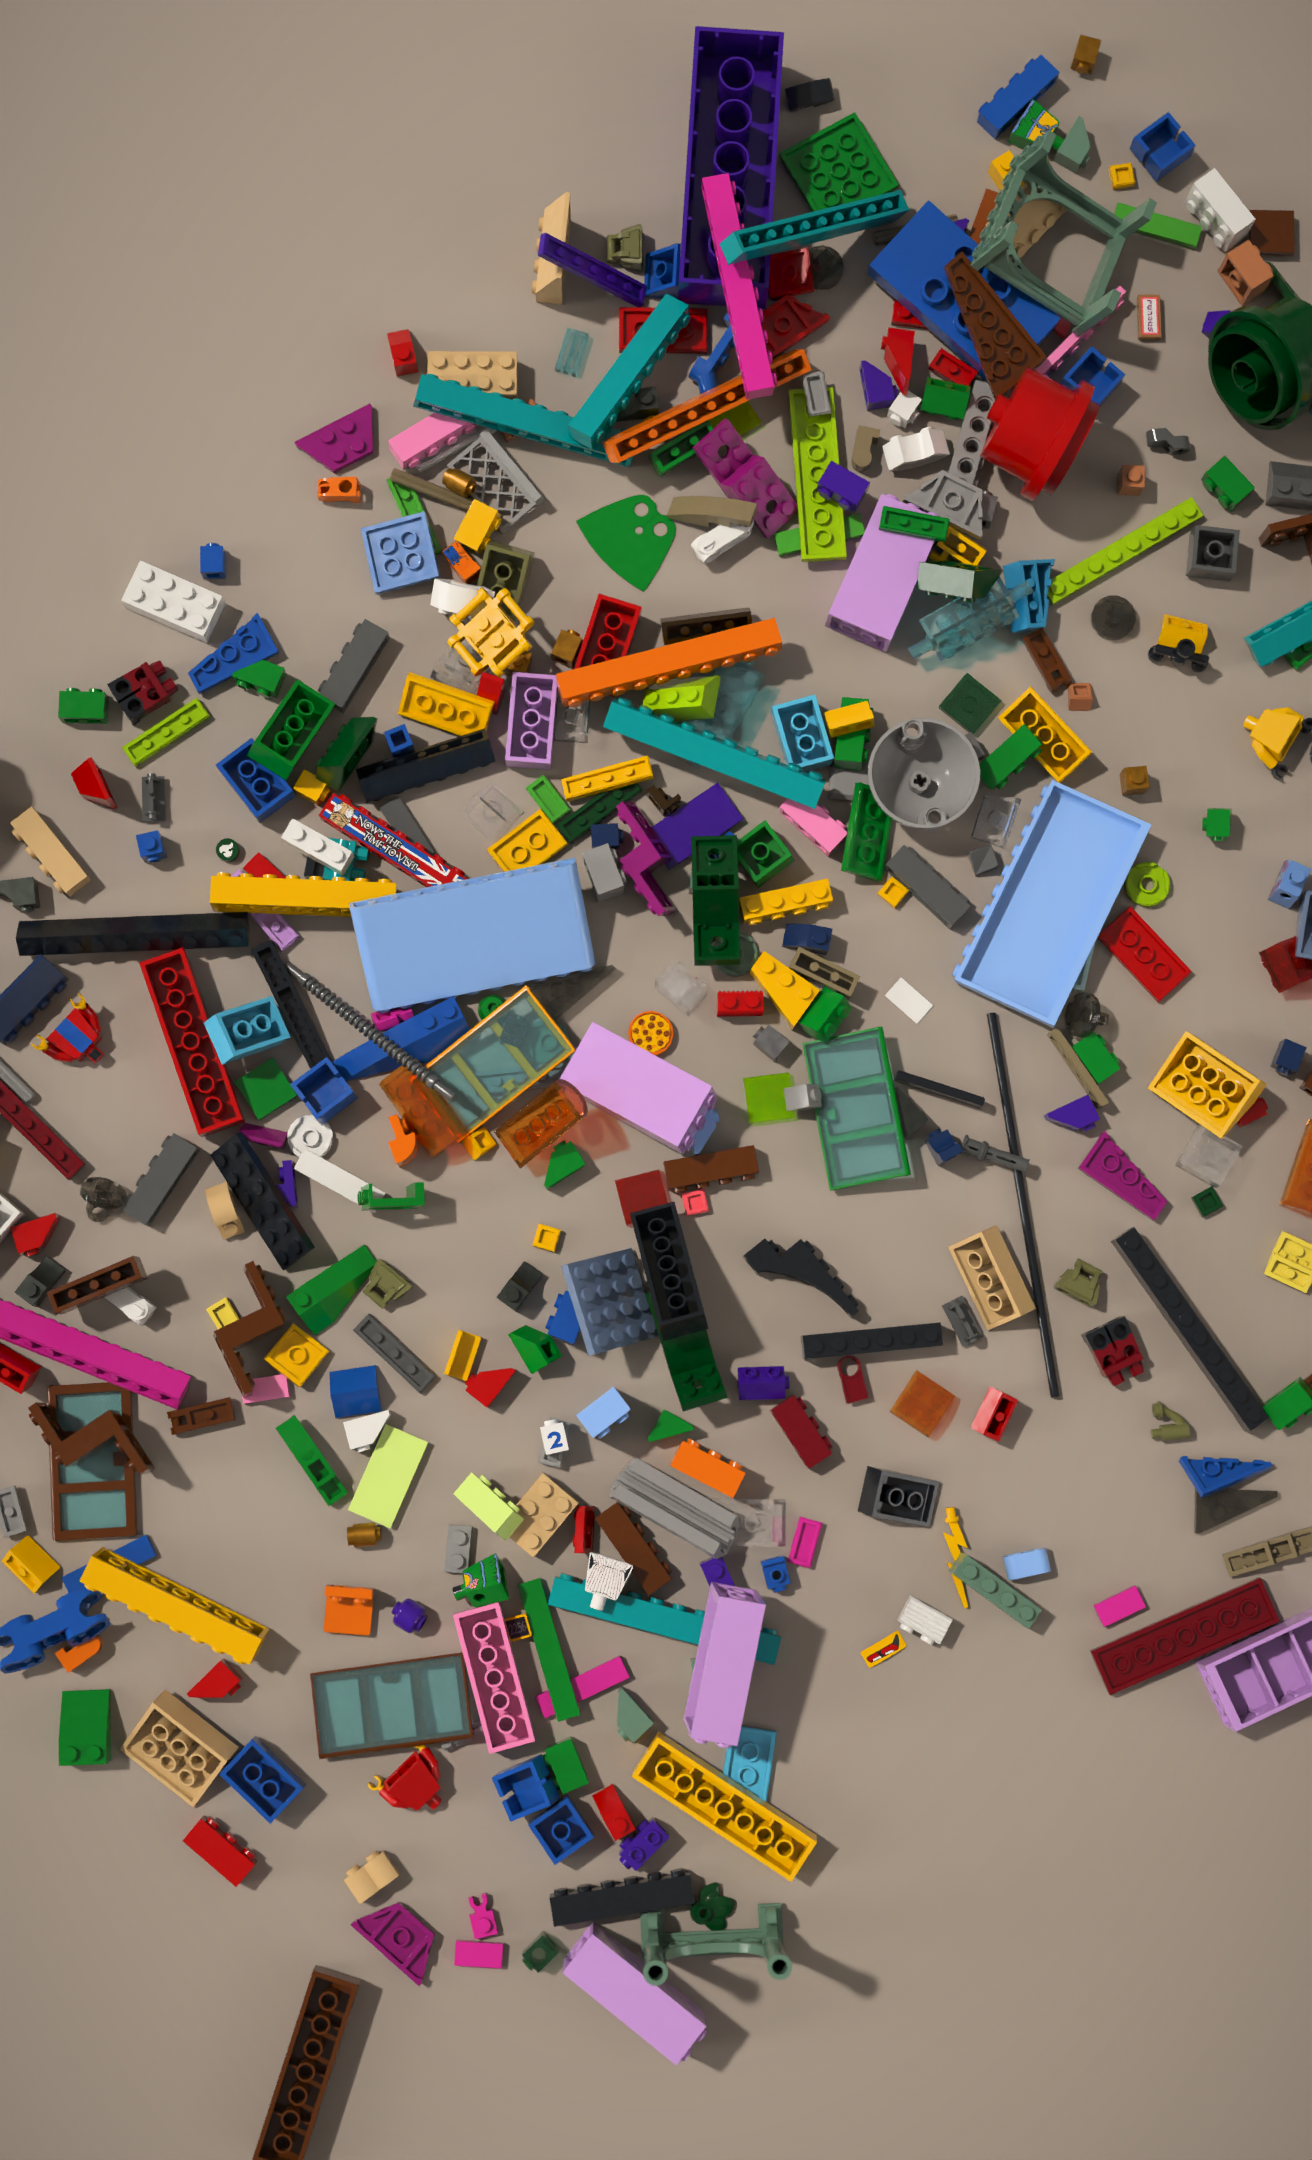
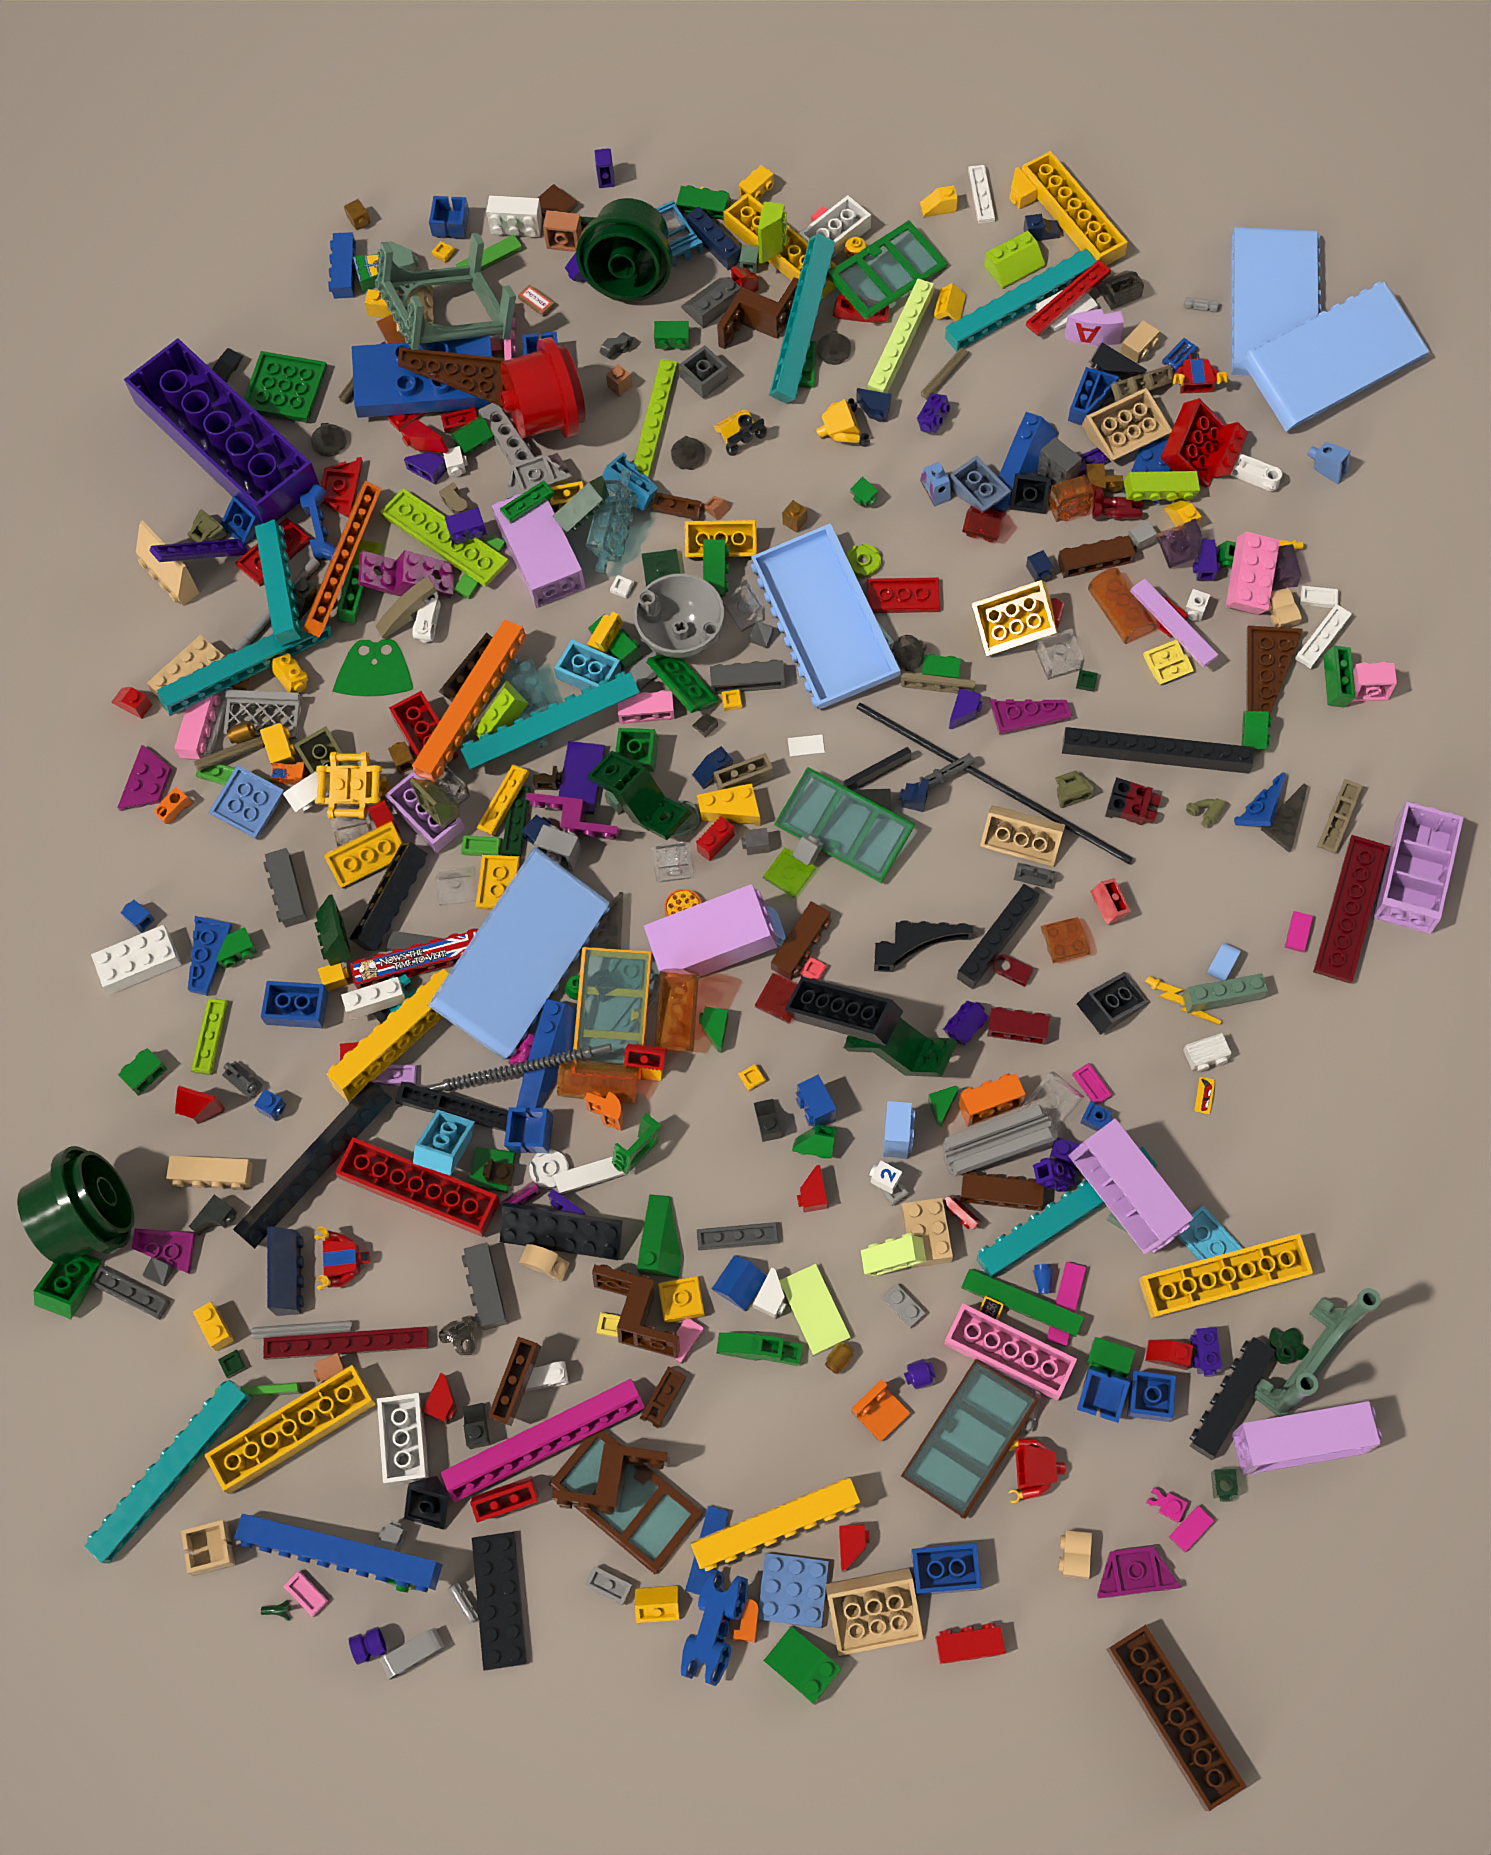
camera: 35 degrees left, 15 degrees down
dark red hips [107,660,178,726] -> none
dark green tile [216,838,240,862] -> none
green brick [247,679,335,780] -> none
olive piece [362,1259,413,1309] -> none
blue brick [384,724,415,757] -> none
yellow panel [444,1330,482,1381] -> none
green torso [452,1553,509,1608] -> none
clear light blue tile [555,328,589,377] -> none
sand blue plate [561,1248,658,1356] -> none
white torso [585,1552,633,1611] -> none
sand green slope [617,1687,654,1743] -> none
dark pink brick [701,173,777,400] -> none
teal brick [720,190,909,265] -> none
yellow brick [739,878,833,925] -> none
red tile [769,247,814,301] -> none
green brick [798,987,852,1043] -> none
light grey tile [801,371,831,417] -> none
white brick [882,427,950,471] -> none
none -> light grey piece [232,557,320,652]
none -> yellow brick [272,653,308,693]
none -> olive slope [410,778,460,829]
none -> dark brown bracket [483,1159,515,1186]
none -> white tile [610,575,634,598]
none -> red brick [624,1043,667,1071]
none -> clear smoke slope [692,713,718,738]
none -> medium blue plate [758,1553,829,1628]
none -> blue cone [1032,1264,1053,1294]
none -> dark purple brick [1033,1158,1076,1192]

